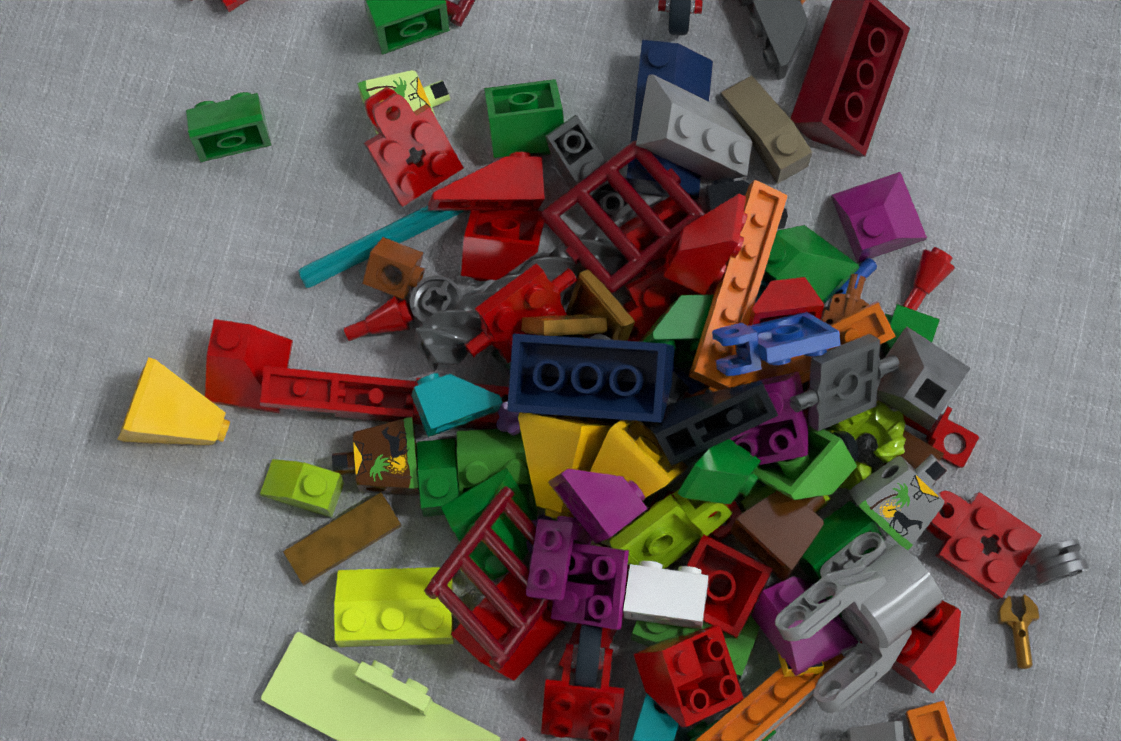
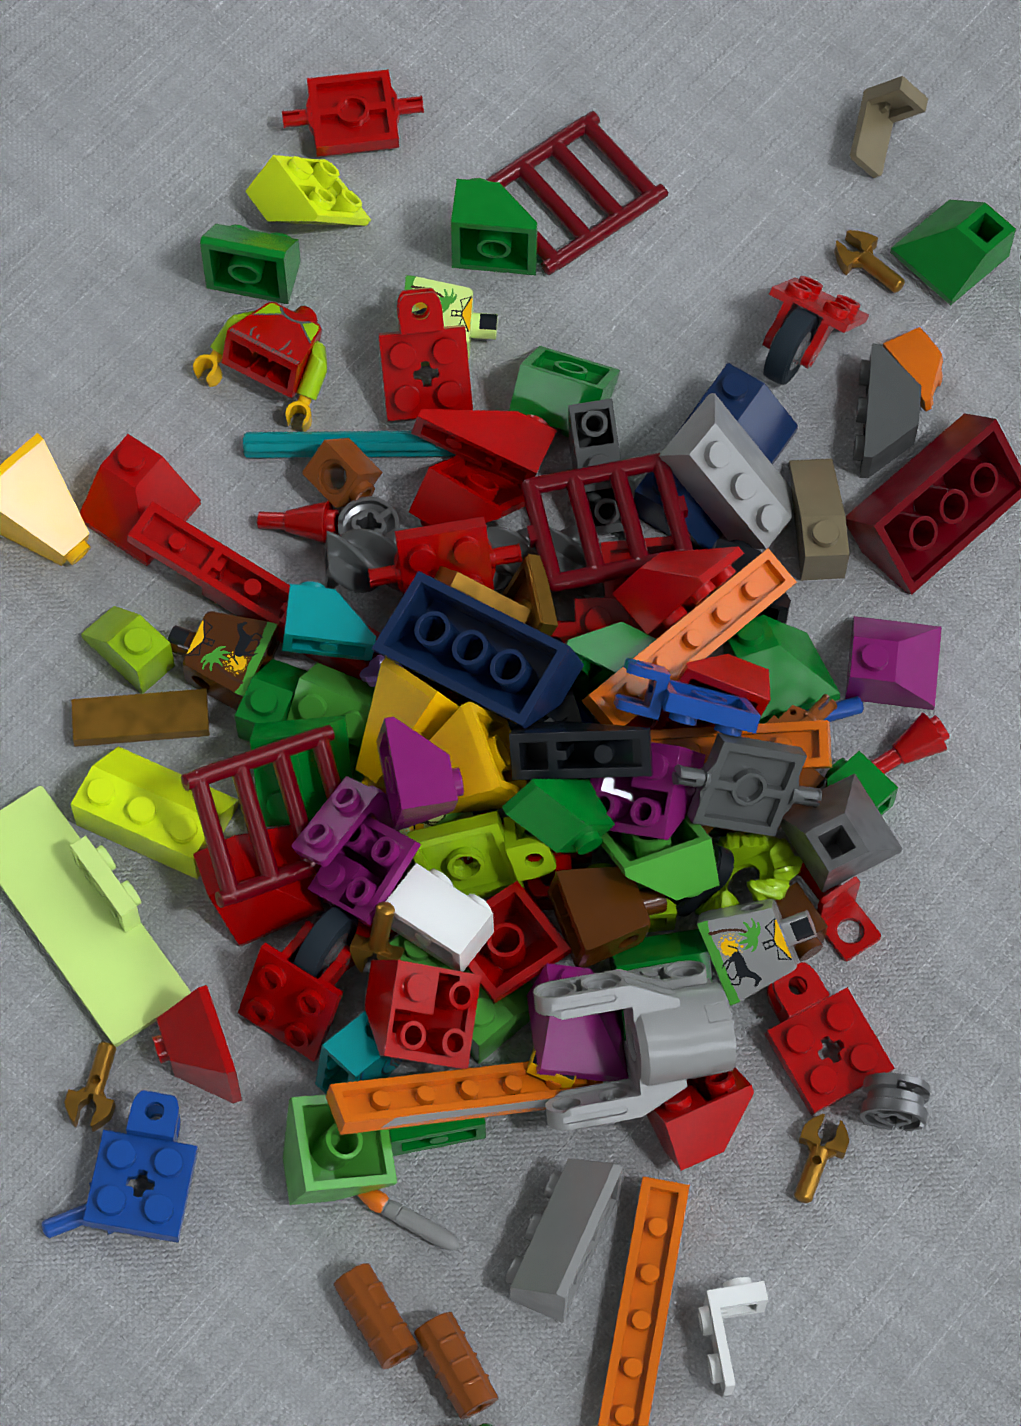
camera: 25 degrees right, 10 degrees down
none -> red torso [193,302,327,432]
none -> neon yellow slope [245,155,371,226]
none -> pearl gold bar [350,902,404,973]

